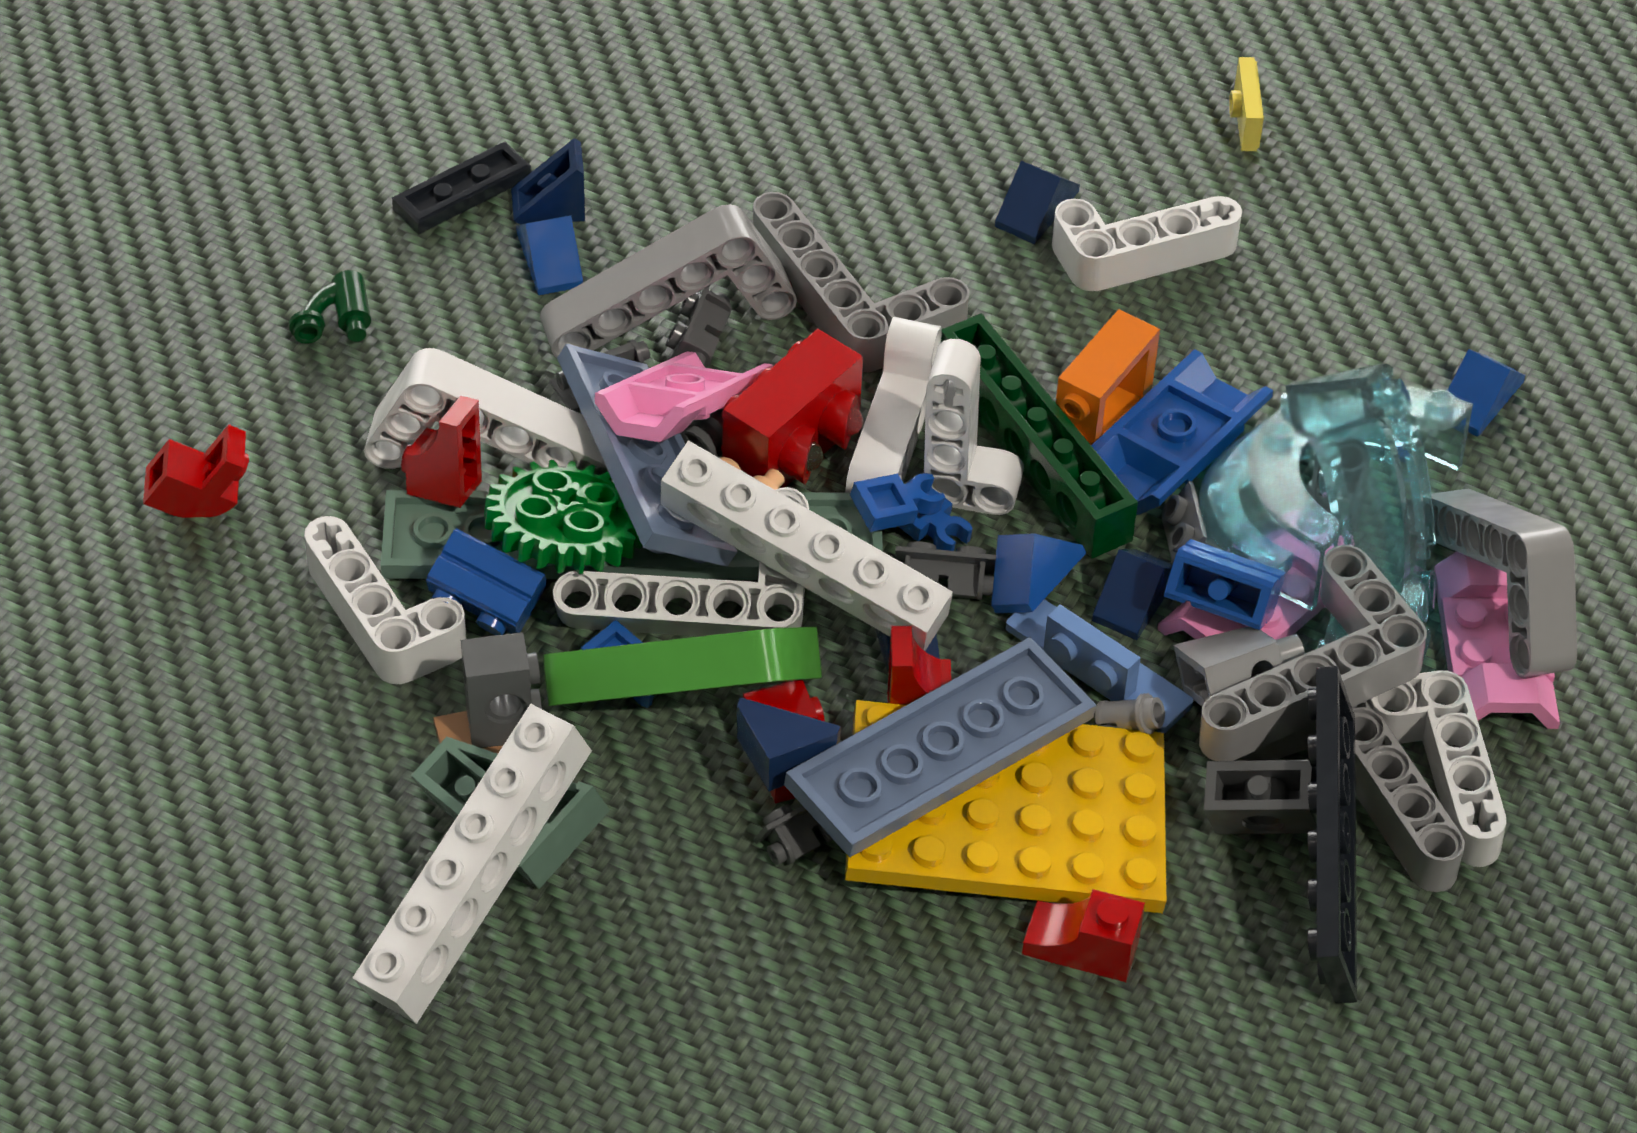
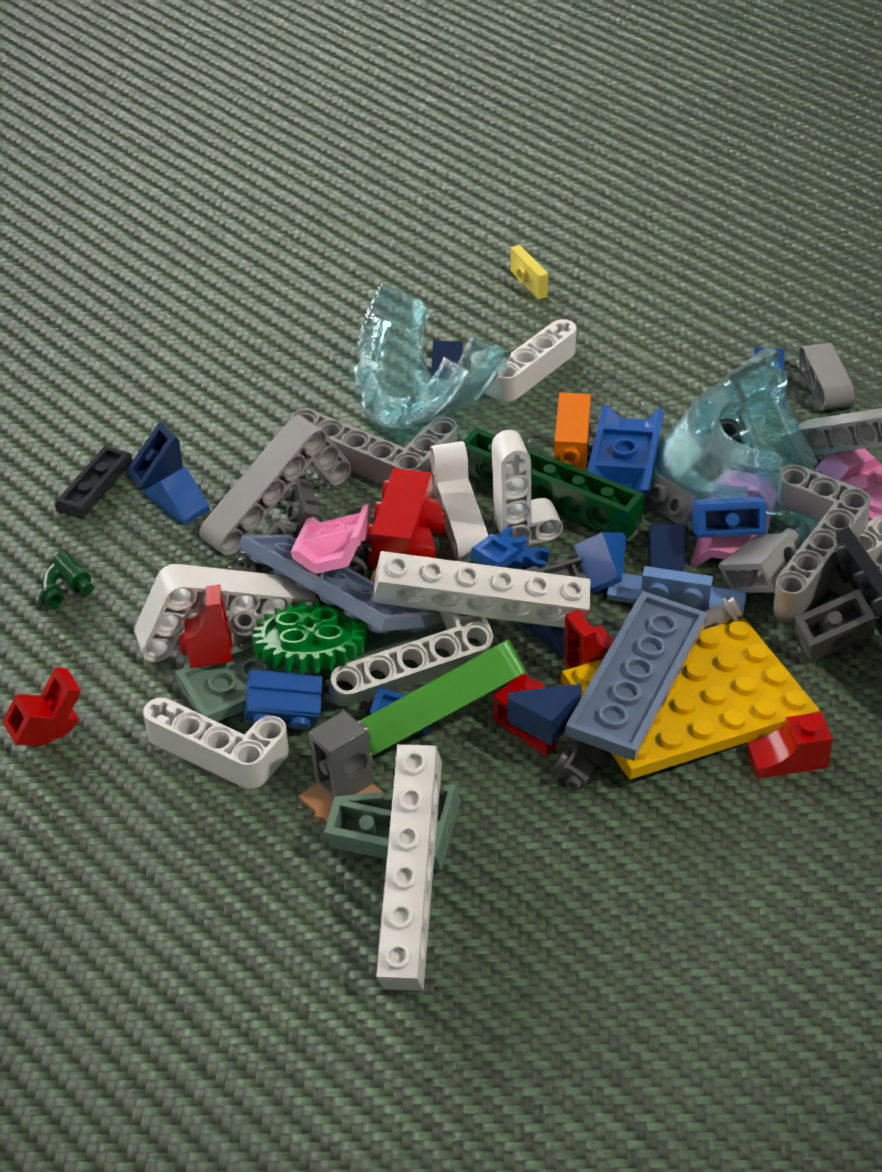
camera: 25 degrees left, 5 degrees down
none -> light grey pin [230,611,257,648]
none -> clear light blue windscreen [354,283,511,430]
none -> light grey beam [798,343,855,410]

